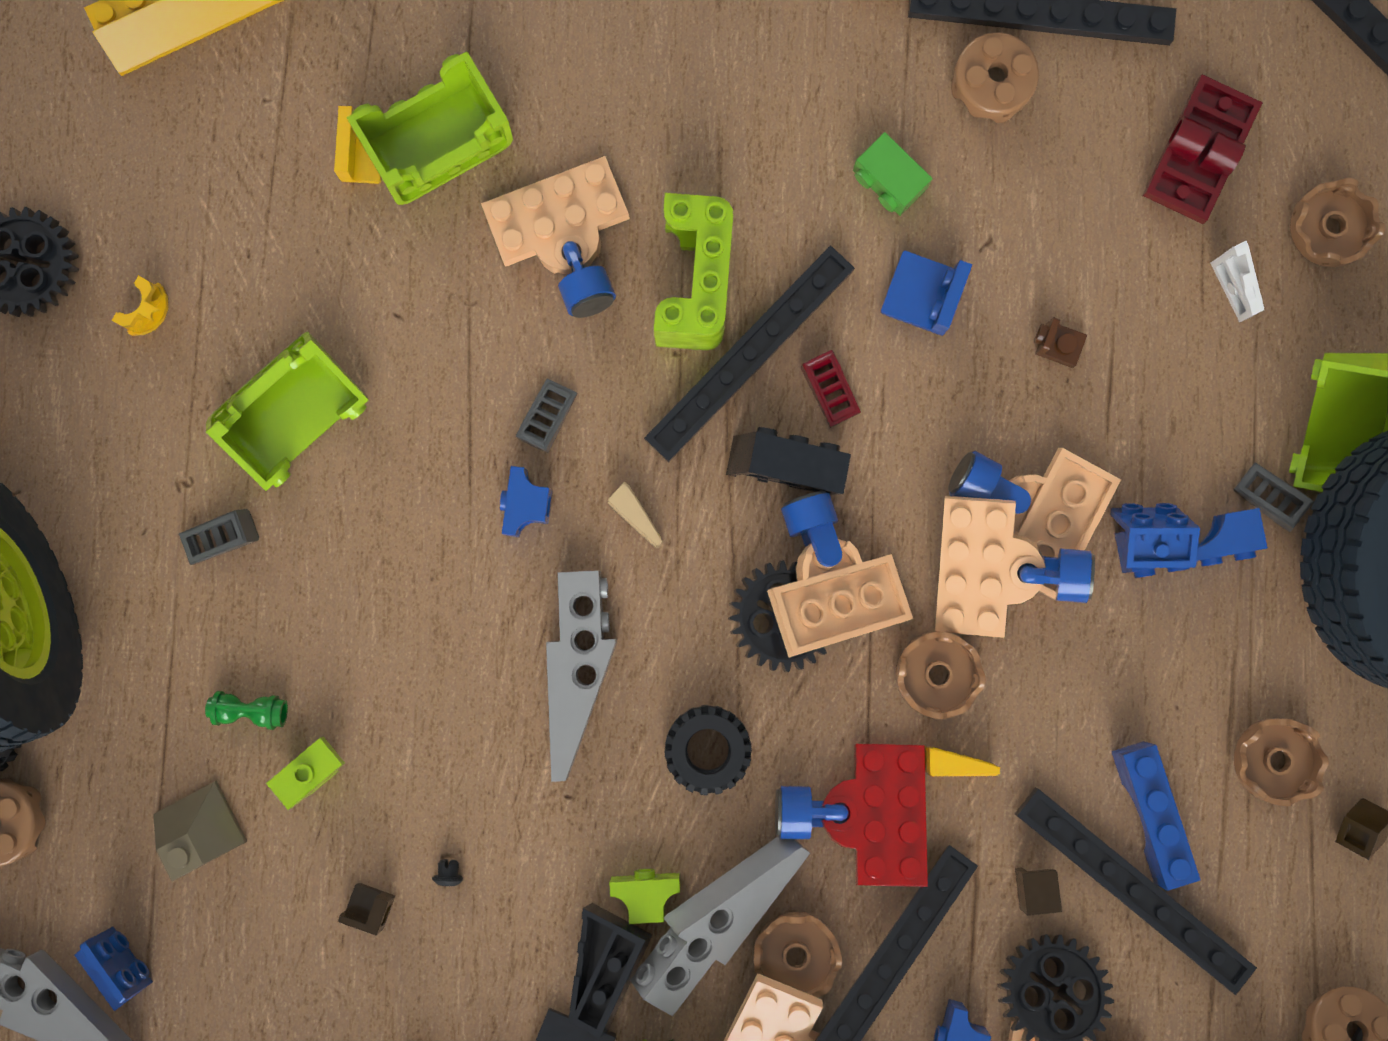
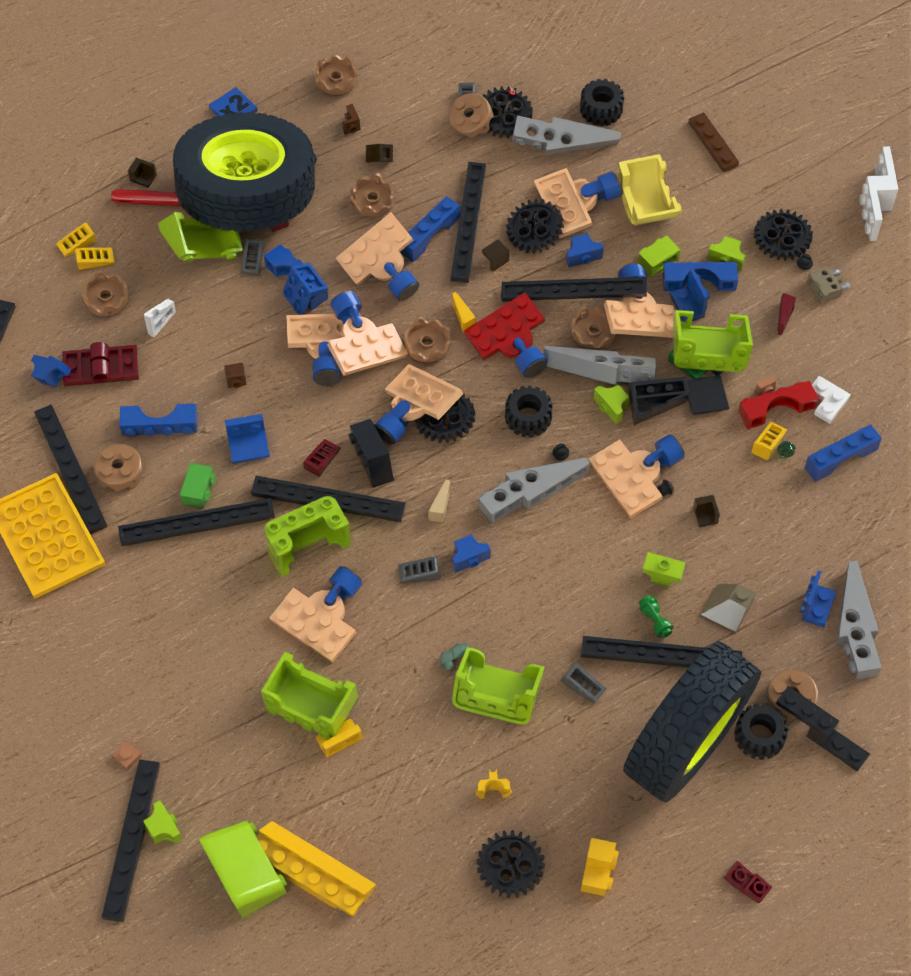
camera: 125 degrees left, 25 degrees down
none -> blue brick [31,355,71,387]
none -> black plate [118,498,275,546]
none -> blue arch [120,403,198,437]
none -> light nougat plate [336,212,419,301]
none -> sand green arm [440,642,468,671]
none -> black piece [552,443,569,460]
none -> black plate [581,636,742,668]
none -> light nougat plate [588,434,685,519]

